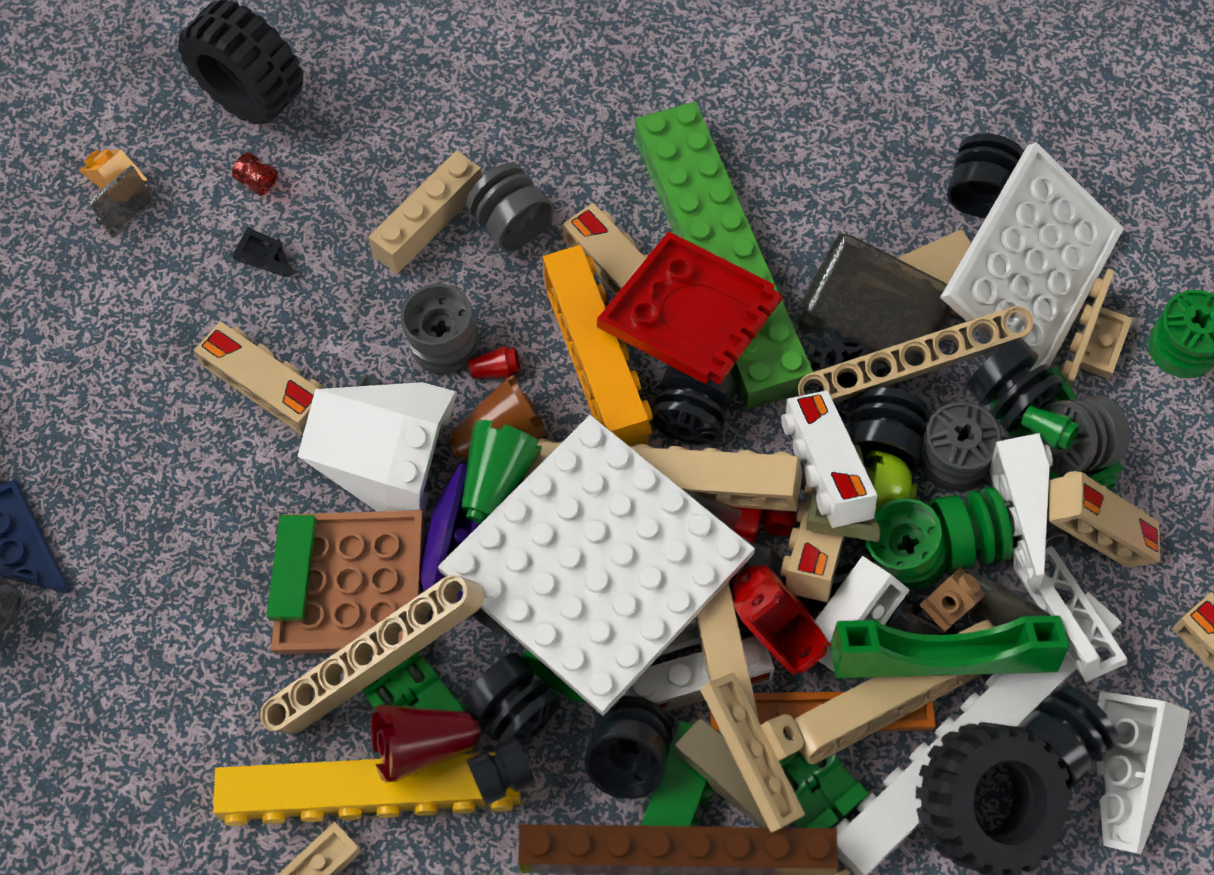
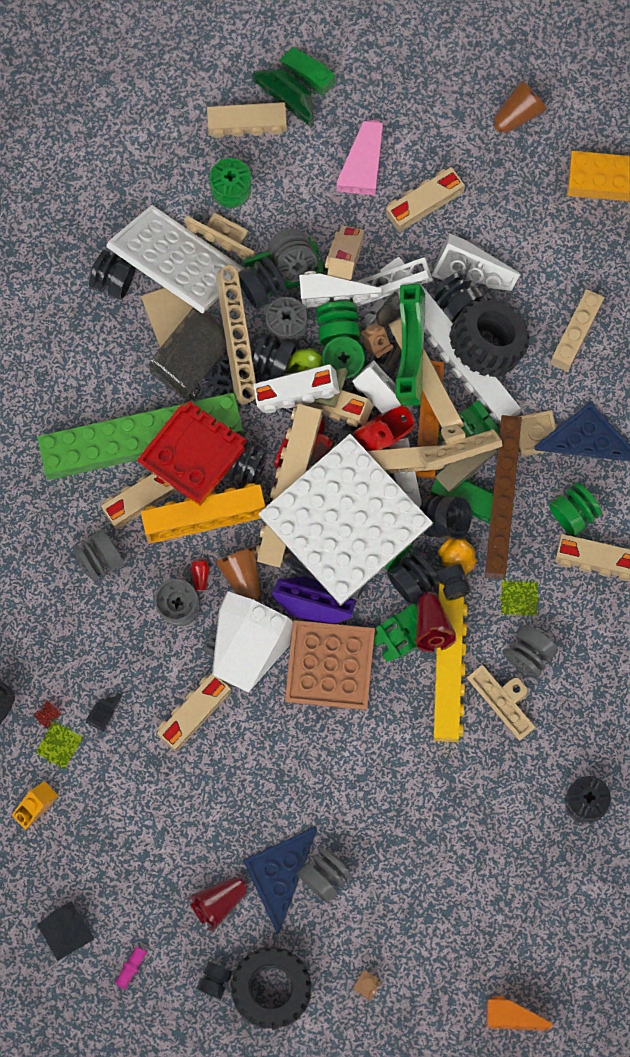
camera: 85 degrees left, 10 degrees up
clear smoke piece [88,165,155,238] -> none
tan beam [260,575,484,734] -> none
green tile [266,515,317,621] -> none
tan brick [368,150,482,274] -> none
green cone [461,420,542,524] -> none
green cone [1021,405,1080,450] -> none
none -> clear neon green piece [35,722,83,769]
none -> light orange hair [438,538,477,576]

